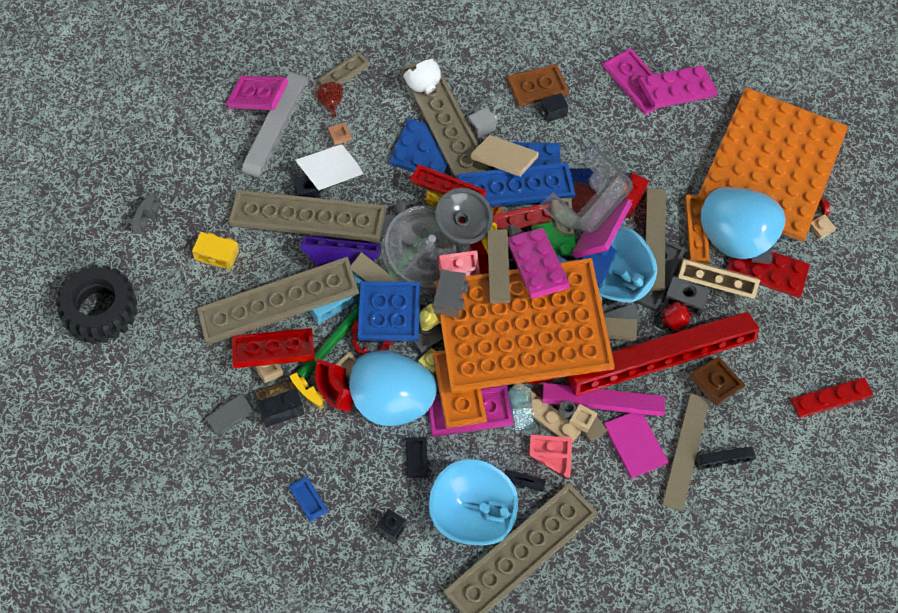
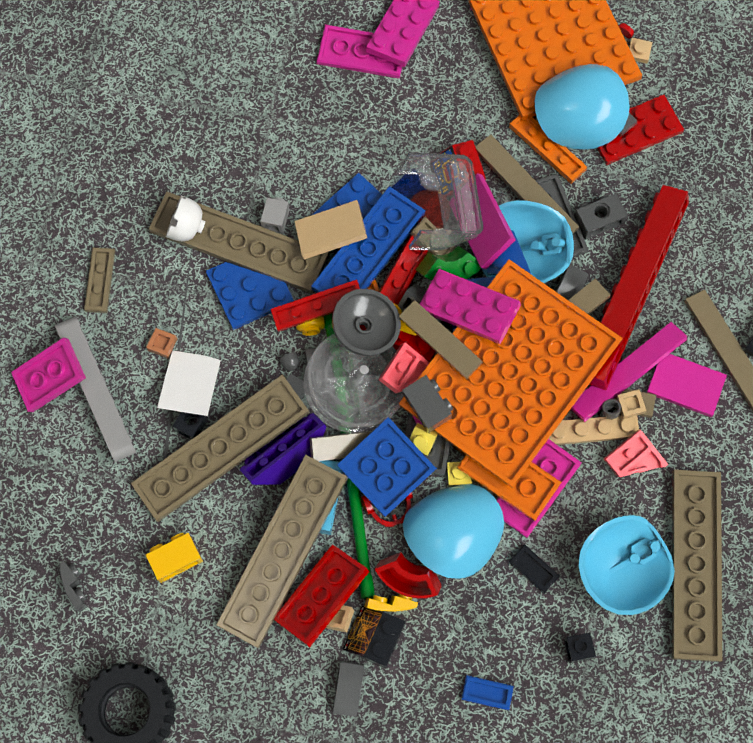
camera: 40 degrees left, 10 degrees up
clear red piece [316,82,343,118] -> none
tan tile [336,352,357,380] -> none
black pin [504,469,546,492] -> none
dark orange tile [506,64,569,107] -> none
clear light blue slope [509,386,535,432] -> none
black brick [539,93,569,123] -> none
red head [661,302,692,331] -> none
tan brick [677,257,760,299] -> none
reddish brown plate [689,356,746,407] -> none

